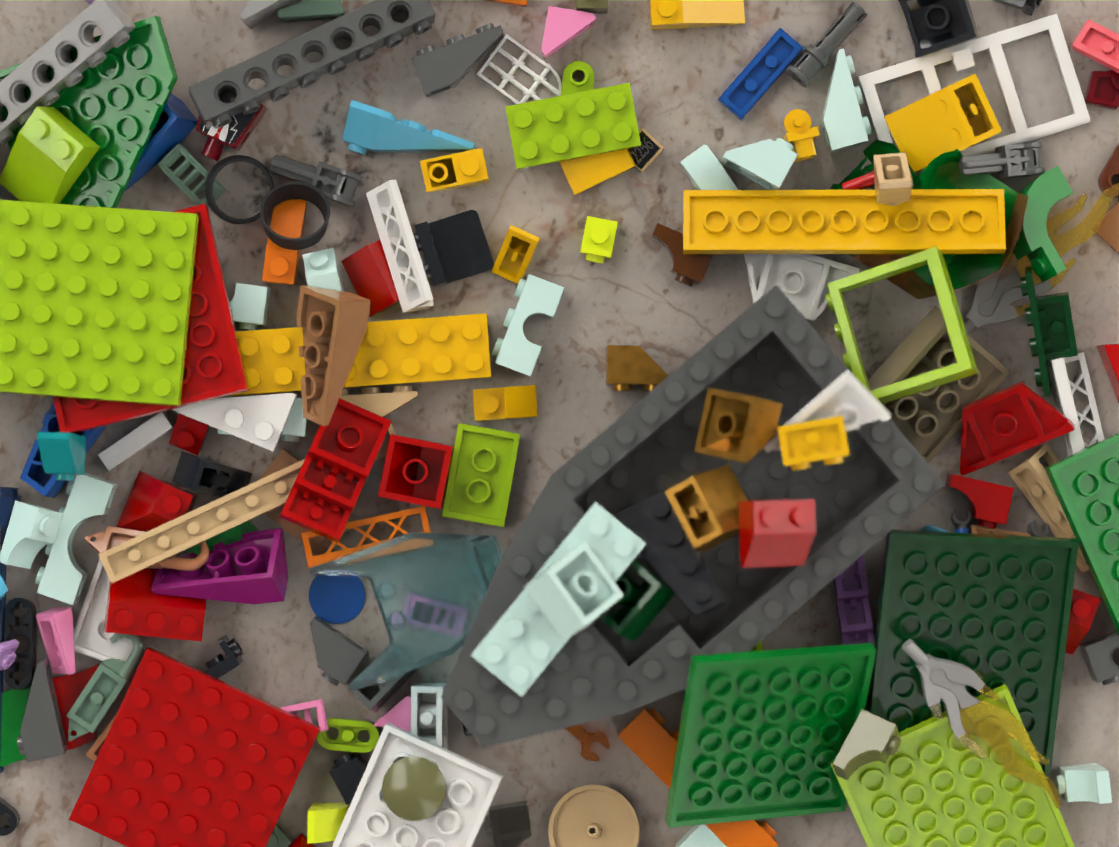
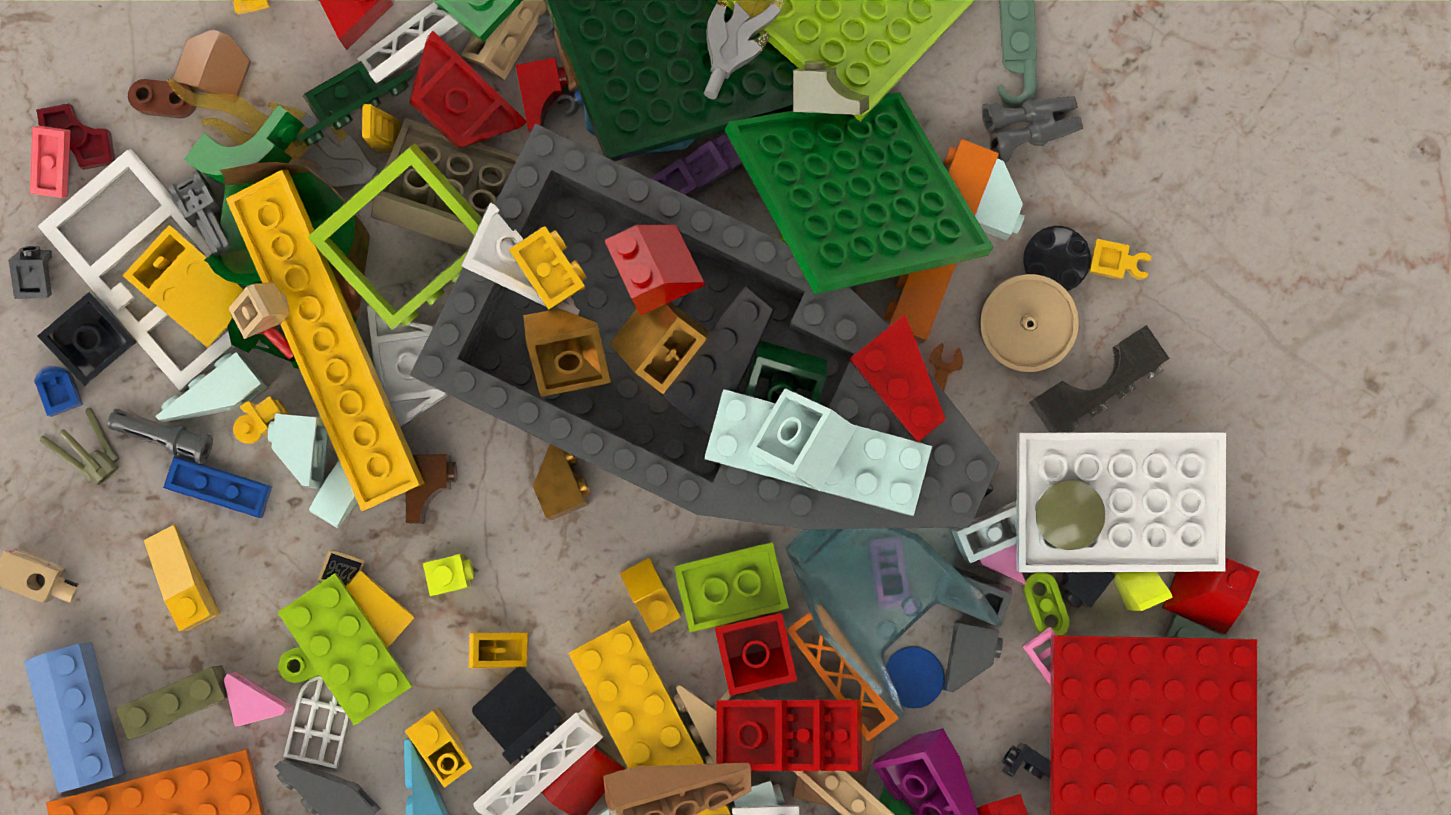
camera: 110 degrees left, 5 degrees down
light aqua arch [492,274,564,377] -> none
none -> yellow slope [362,104,401,153]
none -> red wing [849,314,946,442]

